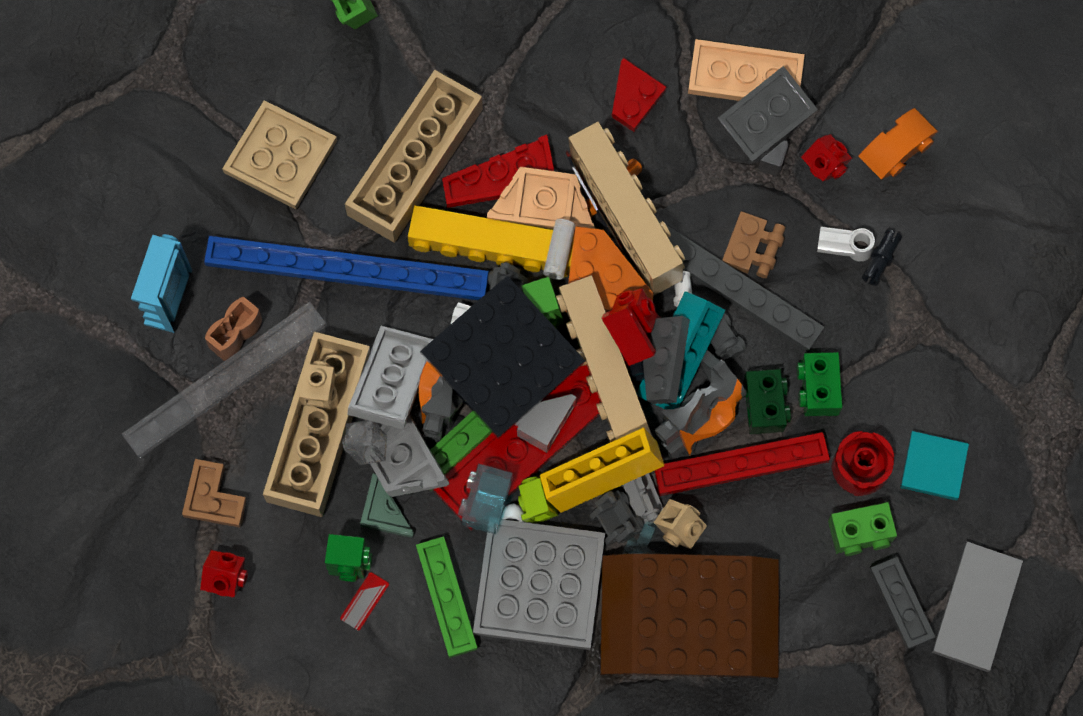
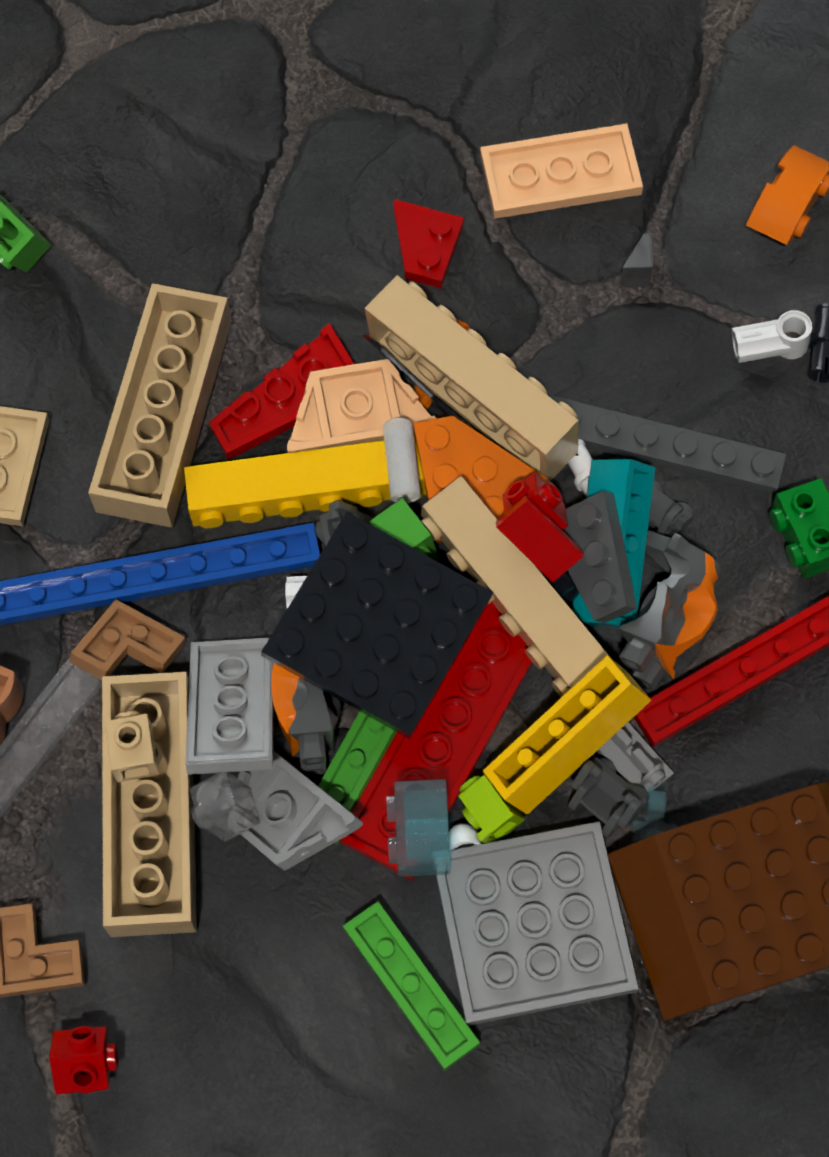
camera: 15 degrees left, 5 degrees down
green brick [325,534,372,582] -> none
sticker [340,572,389,630] -> none
sand green tile [360,473,414,538] -> none
light grey slope [515,394,577,453] -> none
tan brick [653,499,707,549] -> none
dark grey plate [717,66,818,162] -> none
medium nougat plate [722,211,785,278] -> none
dark green brick [744,369,791,435] -> none
red brick [801,134,852,181] -> none
none -> medium nougat plate [70,599,185,680]

